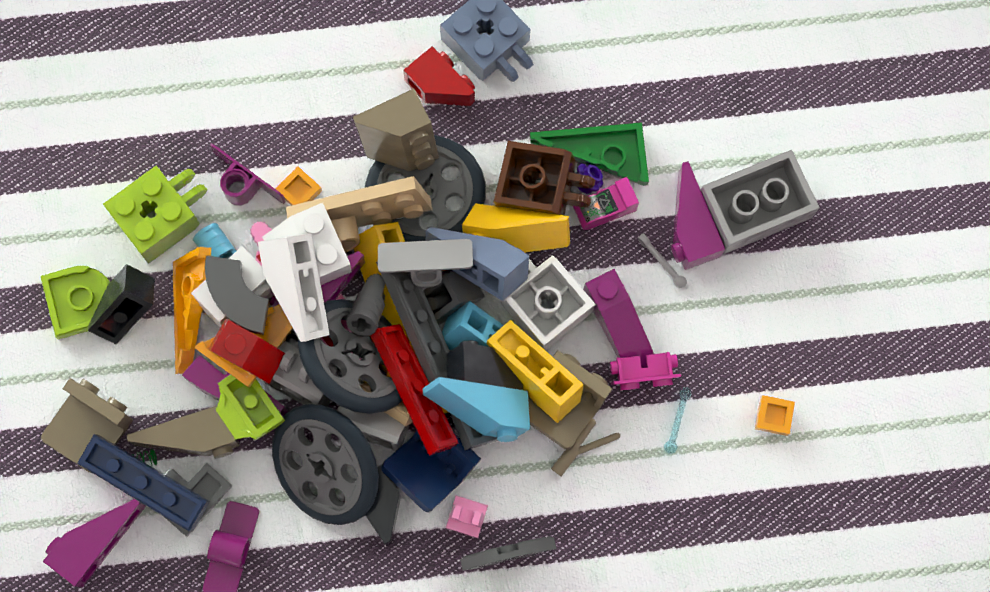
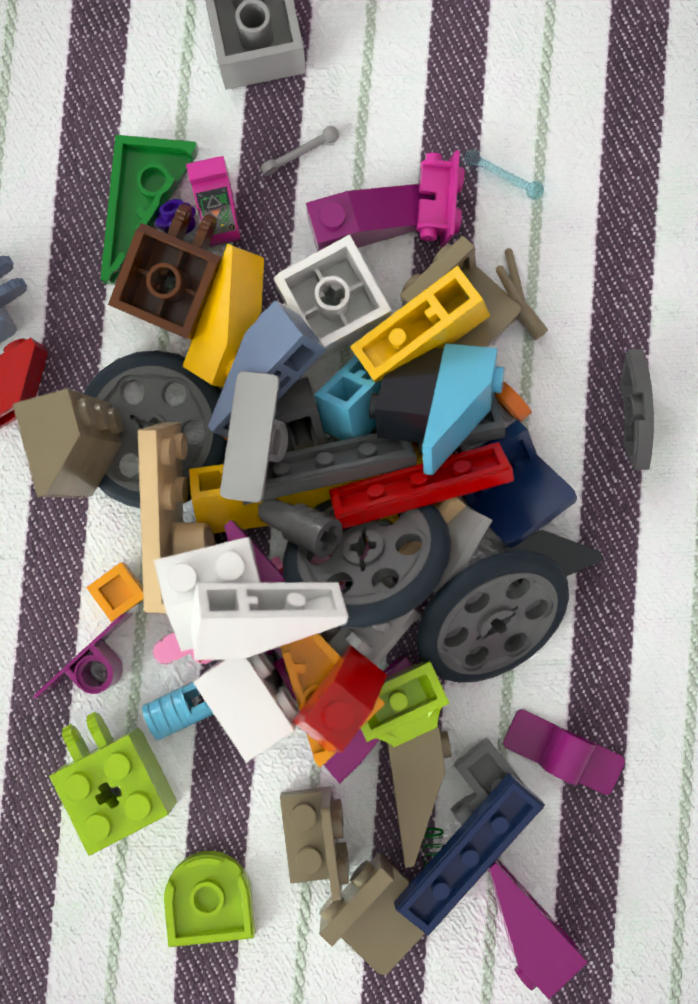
camera: 75 degrees left, 10 degrees up
black slope [88,264,155,344] -> none
light orange wing [173,247,211,374] -> none
dark grey tile [205,255,270,335] -> none
bright pink tile [446,495,488,539] -> none
magenta slope [671,161,725,270] -> none
light orange plate [755,395,795,436] -> none
none -> dark tan bracket [280,786,349,901]
none -> orange tile [495,382,532,422]

